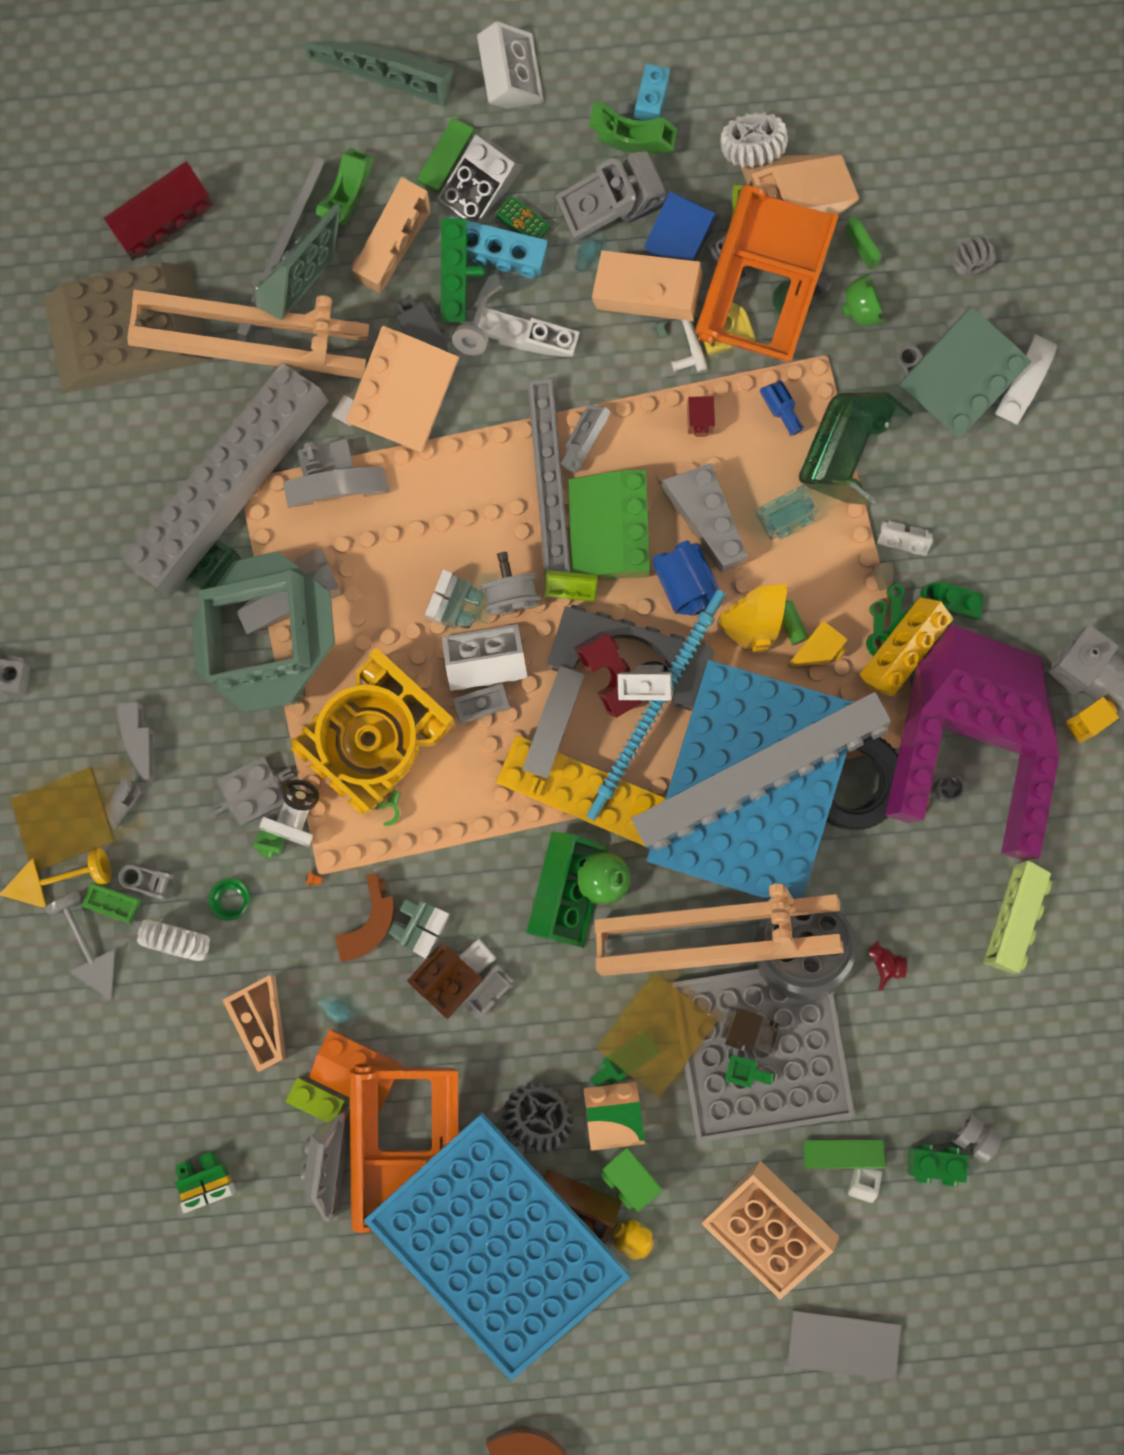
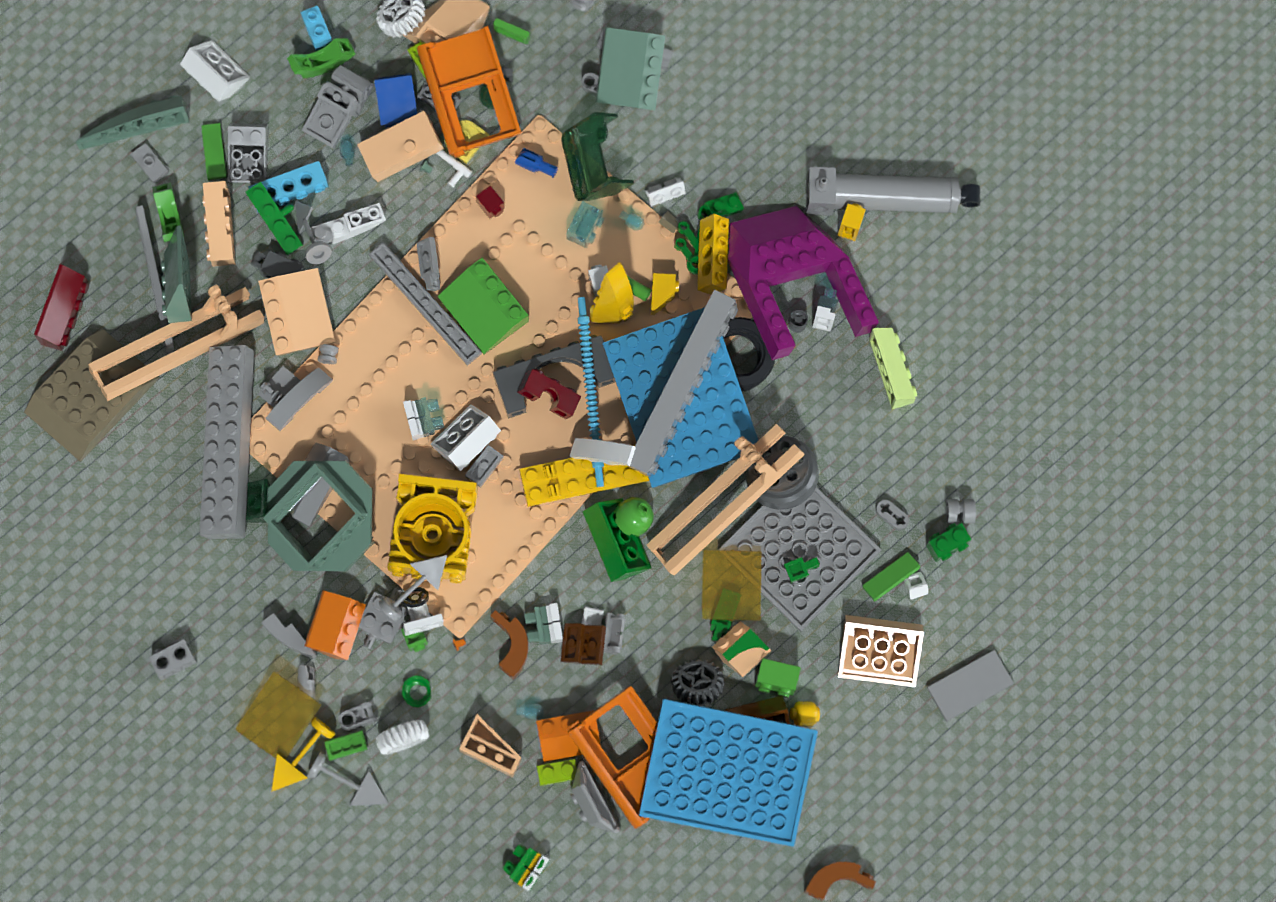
camera: 40 degrees left, 5 degrees down
white sticker [331,395,354,426] -> none
bright green piece [377,790,401,826] -> none
light grey wheel [480,552,541,616] -> none
green tile [496,195,550,239] -> none
light grey slope [522,665,585,779] -> none
lime plate [544,570,598,602] -> none
white piece [618,661,673,700] -> none
blue cylinder [653,540,721,616] -> none
light grey wedge [661,463,748,573] -> none
dark brown wedge [721,1007,781,1055] -> none
bright green cylinder [842,274,887,327] -> none
dark red animal [868,941,907,991] -> none
white arch [995,334,1057,425] -> none
none -> light grey plate [130,143,169,183]
none -> orange slope [304,591,366,660]
none -> light grey wheel [318,344,339,364]
none -> light grey piece [379,555,447,621]
none -> white slope [570,438,636,466]
none -> white brick [588,265,608,297]
none -> clear light blue cylinder [619,210,644,231]
none -> hips [812,288,839,332]
none -> light grey beam [876,500,909,531]

